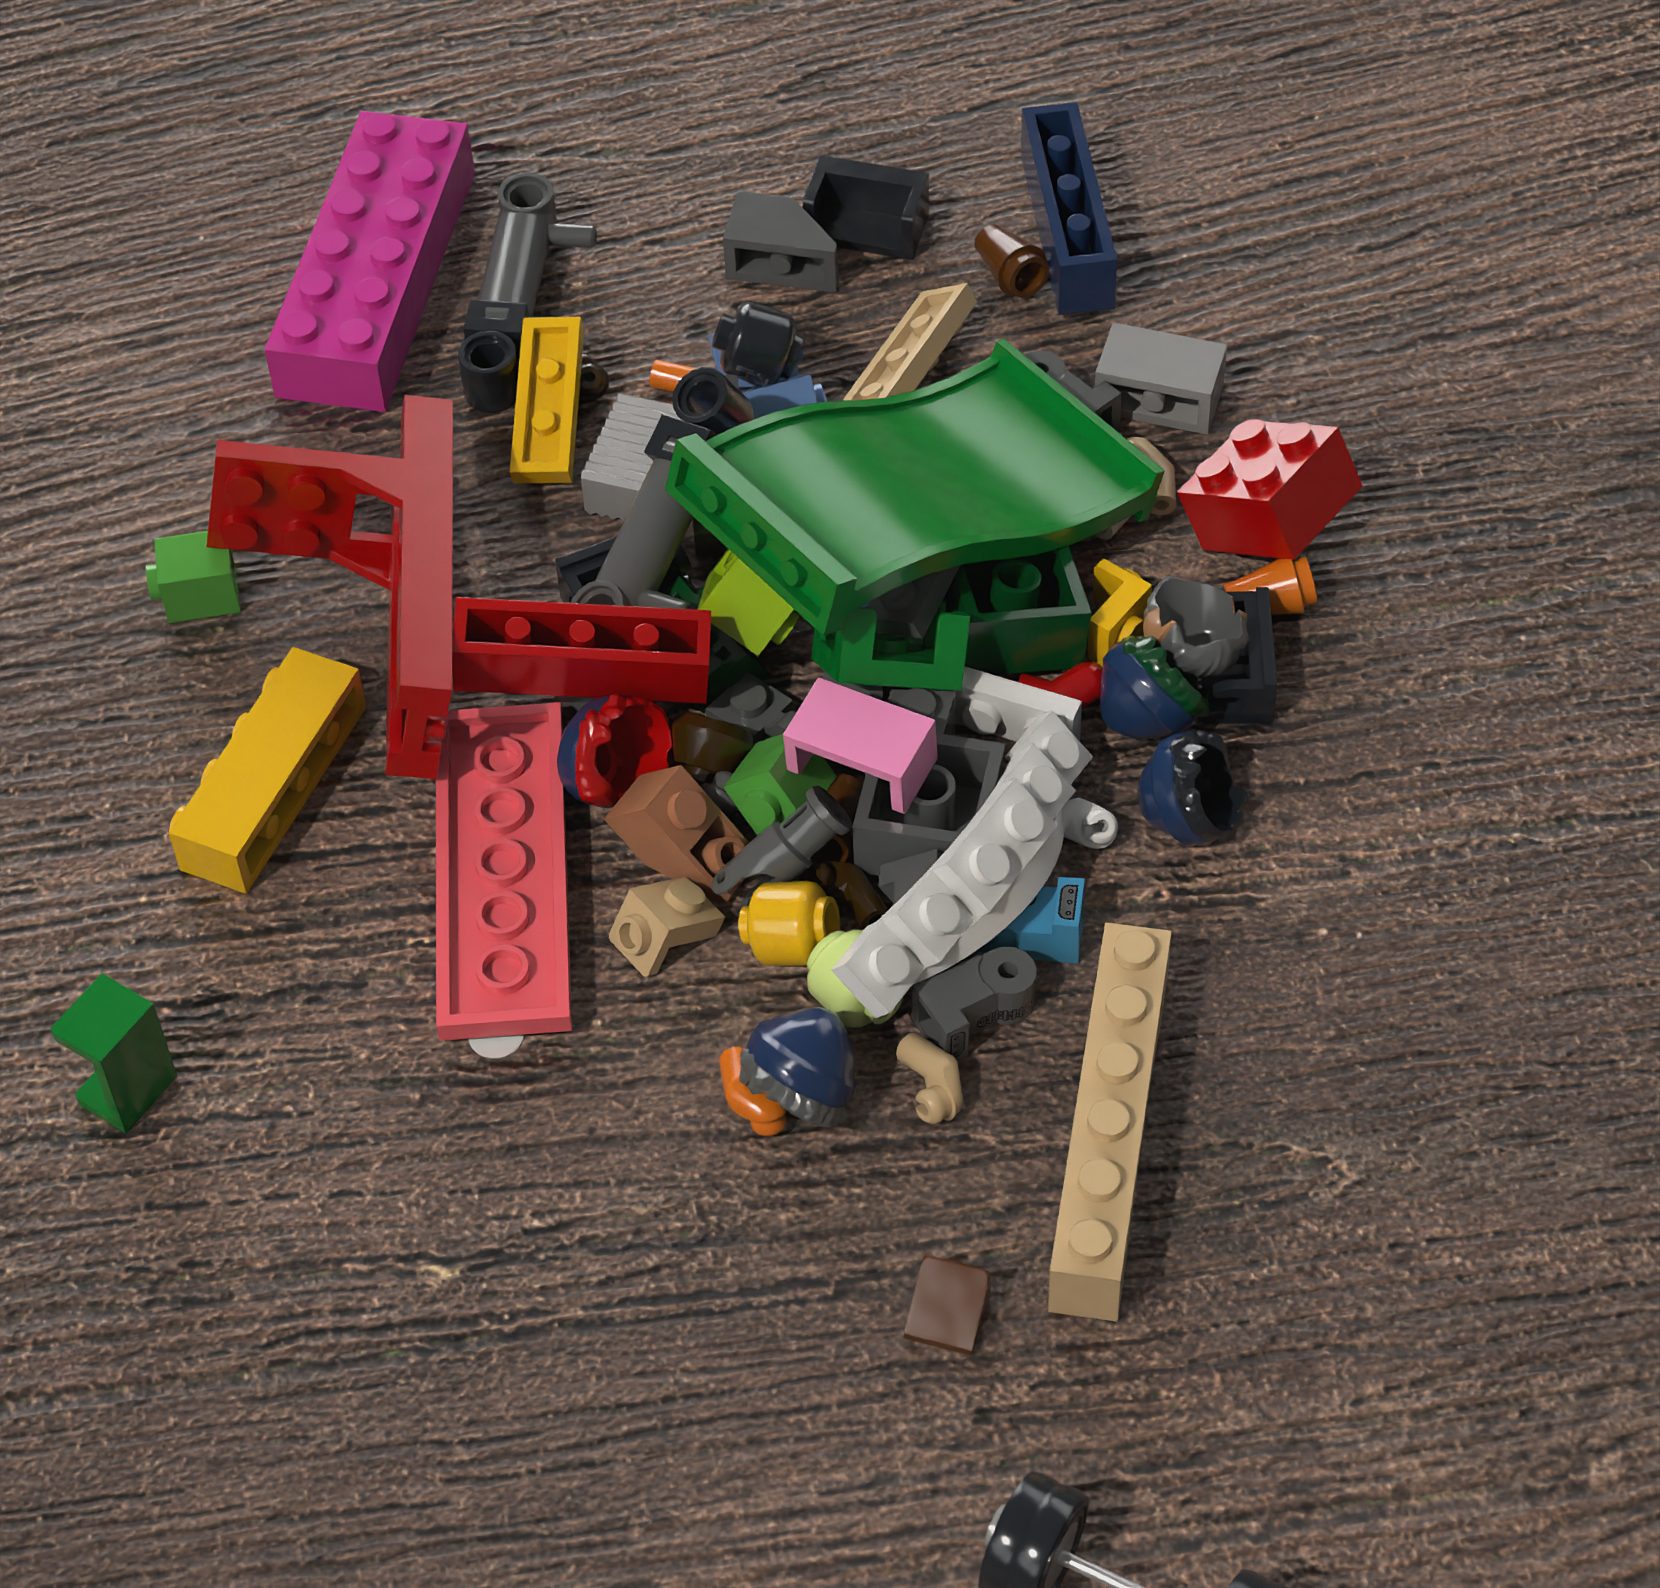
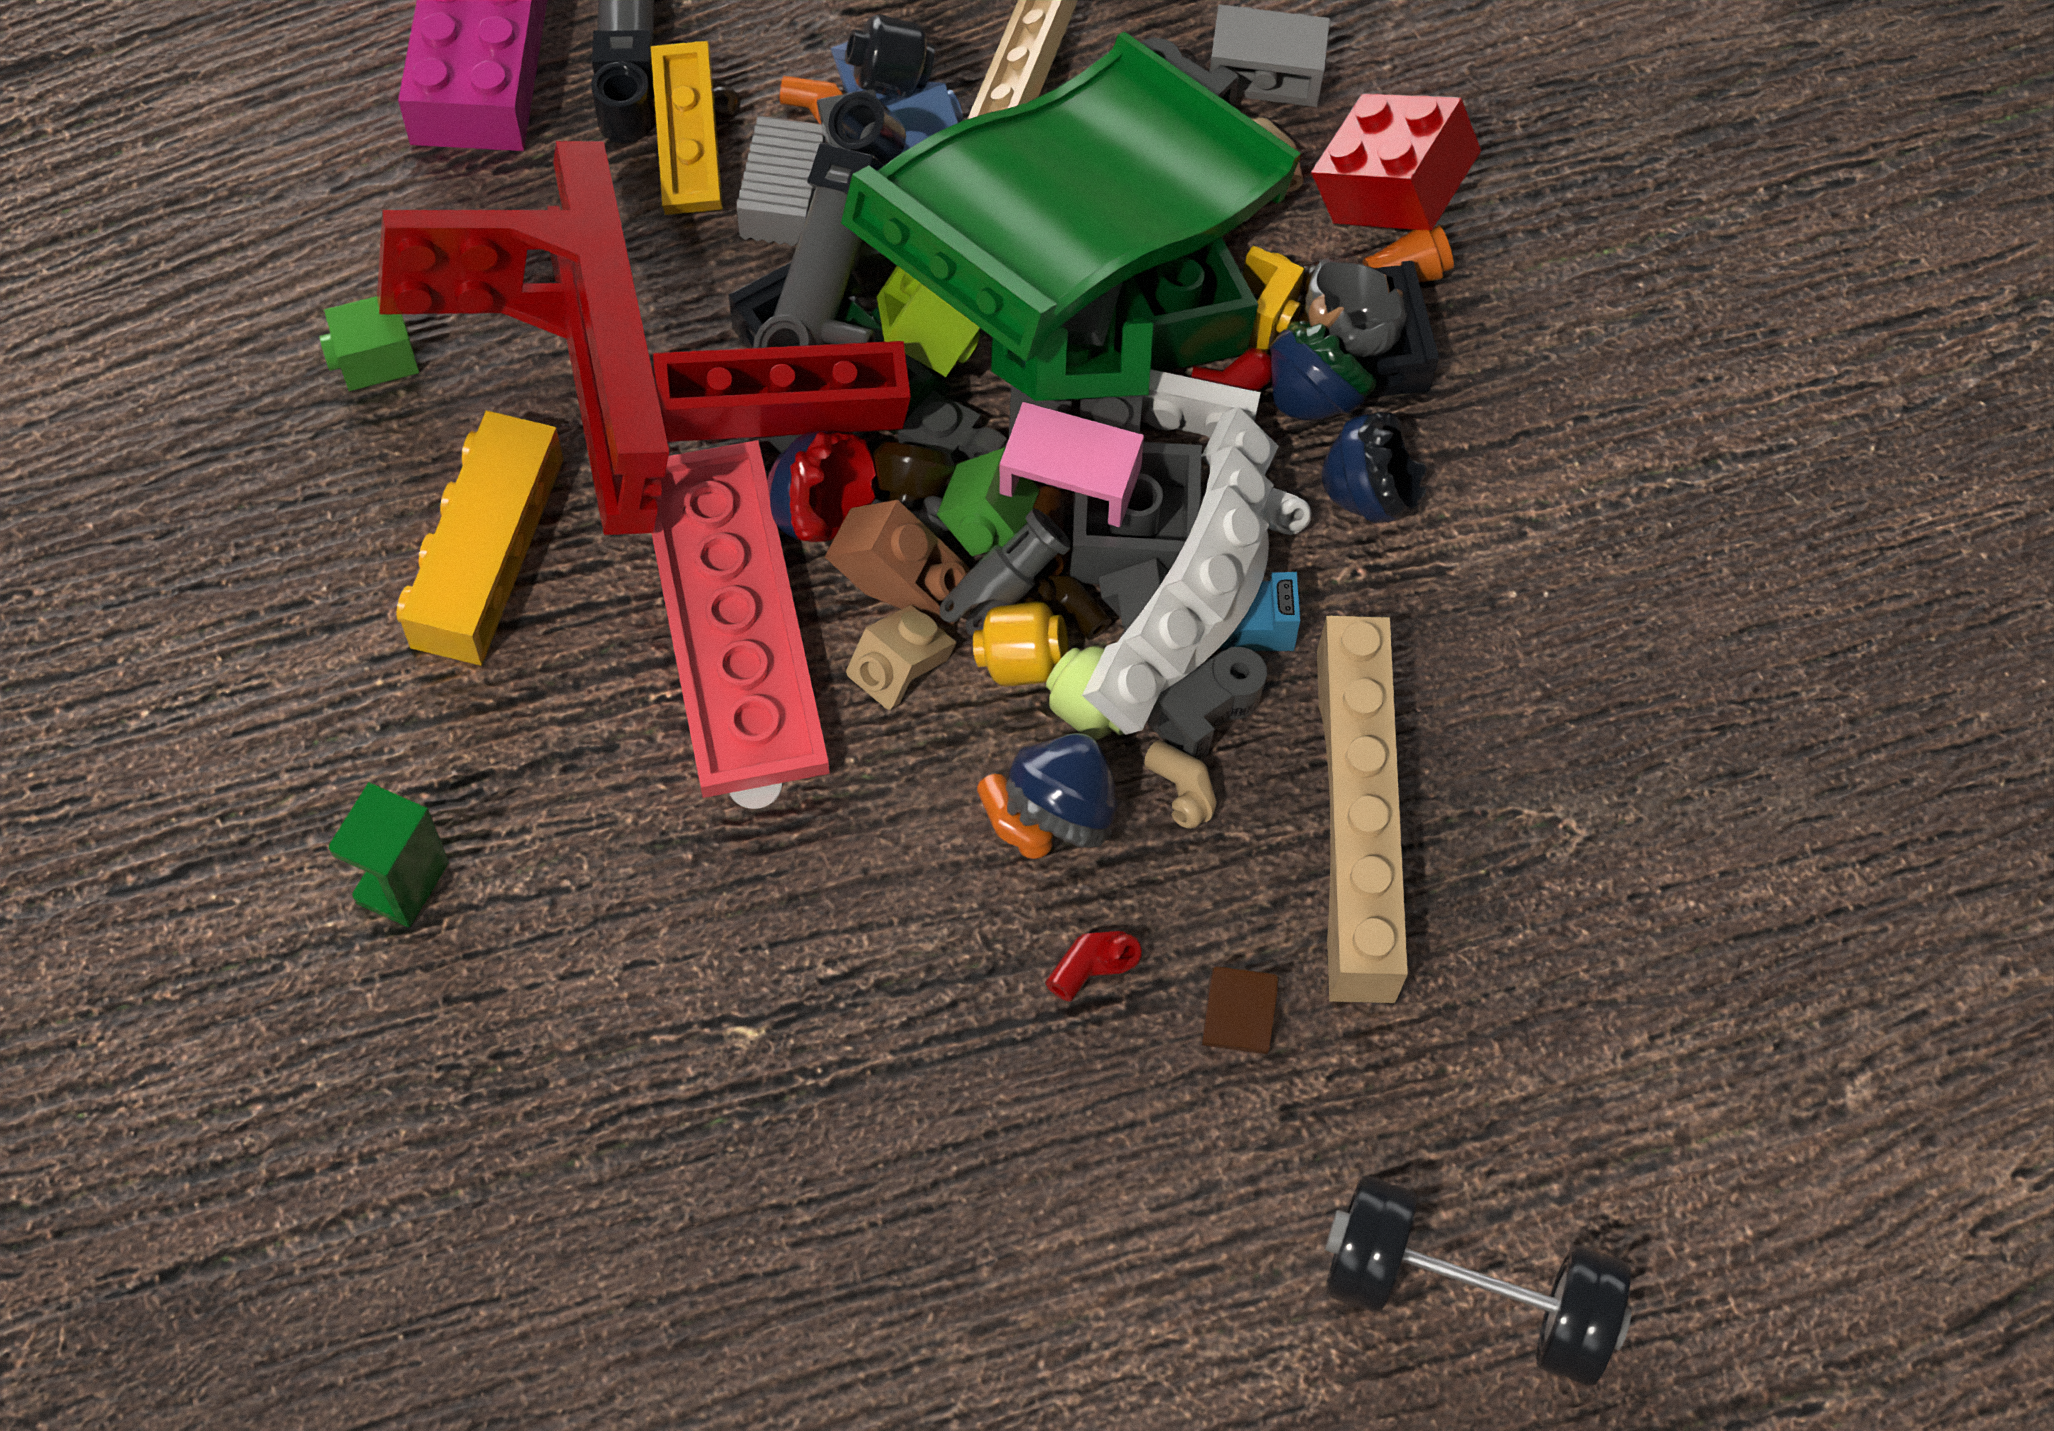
camera: 15 degrees left, 10 degrees up
none -> red arm [1045,931,1142,1002]

